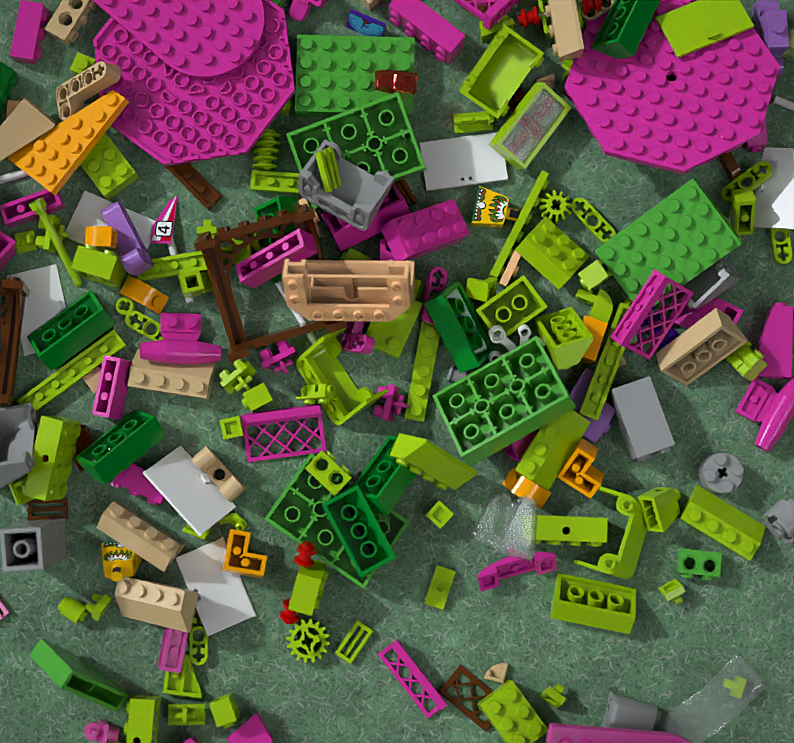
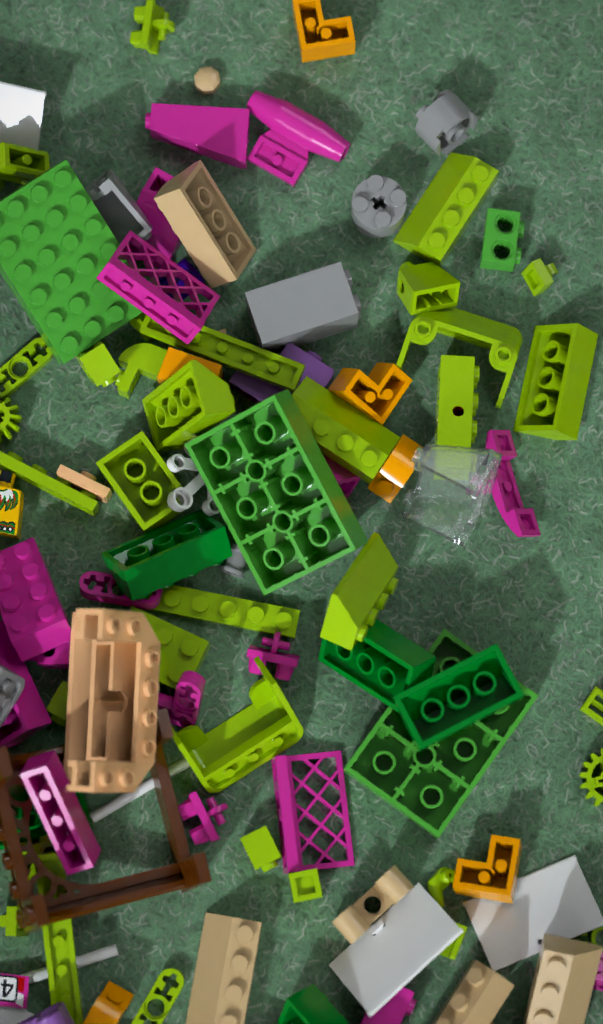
camera: 85 degrees left, 5 degrees down
dark pink plate [140,313,221,364] -> none
lime brick [178,270,213,298] -> none
lime hips [219,358,257,394] -> none
lime brick [279,542,329,624] -> none
lime hinge [296,383,339,405] -> none
lime brick [305,450,352,496] -> none
lime plate [424,565,456,610] -> none
lime panel [425,501,454,529] -> none
lime panel [466,277,498,302] -> none
lime brick [515,216,589,290] -> none
lime brick [725,339,767,381] -> none
lime beam [769,228,792,265] -> none

